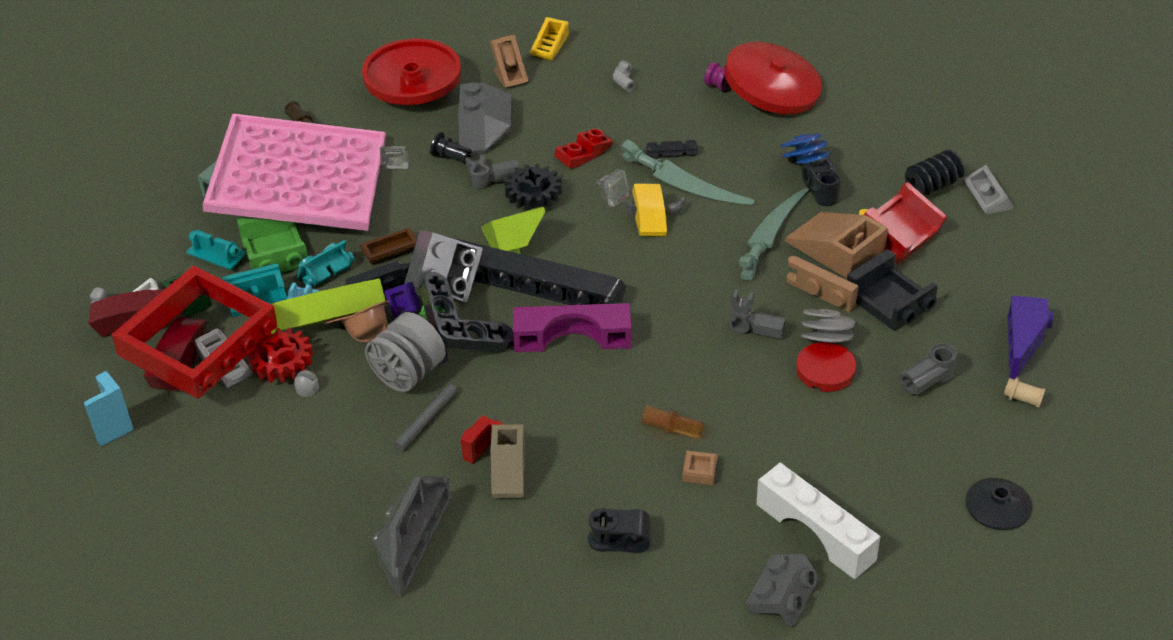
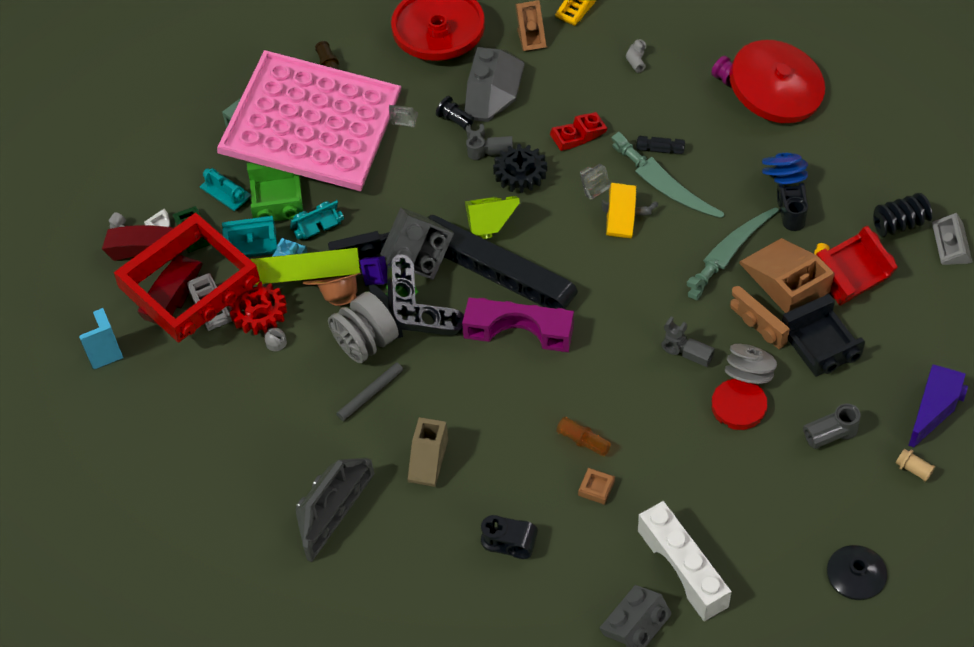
camera: 15 degrees right, 10 degrees up
reddish brown tile [359,227,417,265] -> none
red bracket [460,415,504,464] -> none

